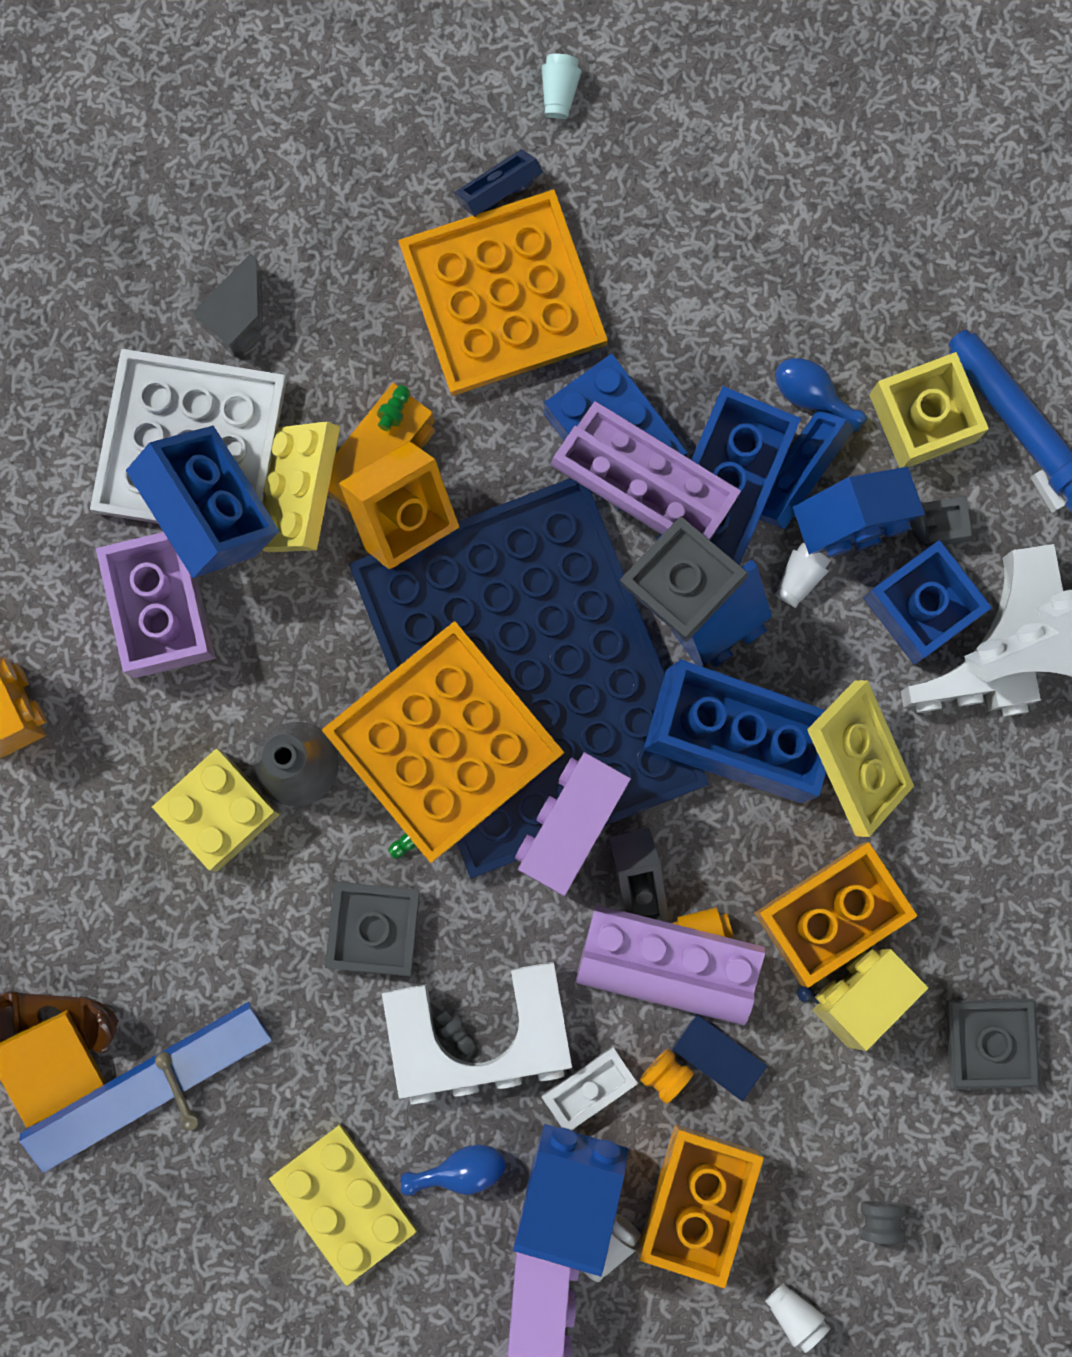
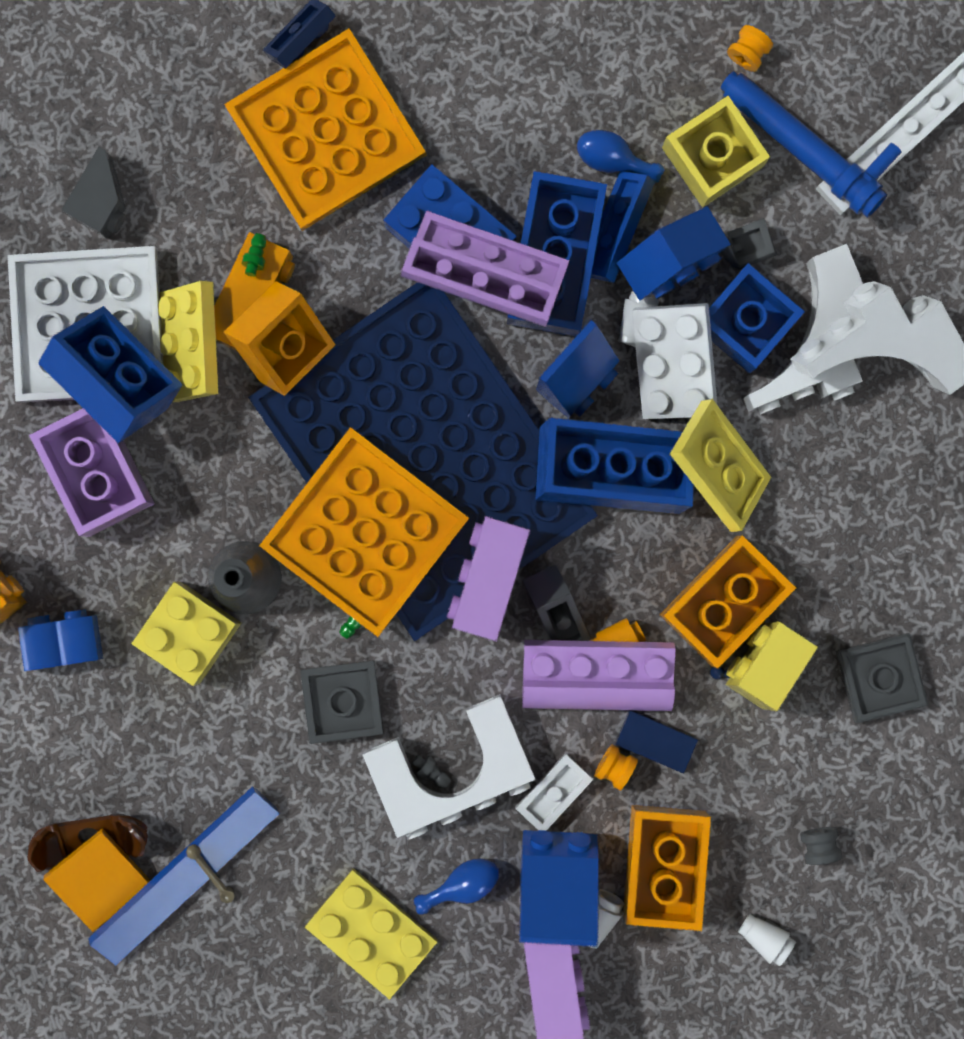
camera: 10 degrees left, 5 degrees up
dark grey plate [620,516,748,642] -> none
none -> blue brick [18,609,103,671]
none -> white plate [632,303,717,419]
none -> light orange wheel [727,25,774,72]

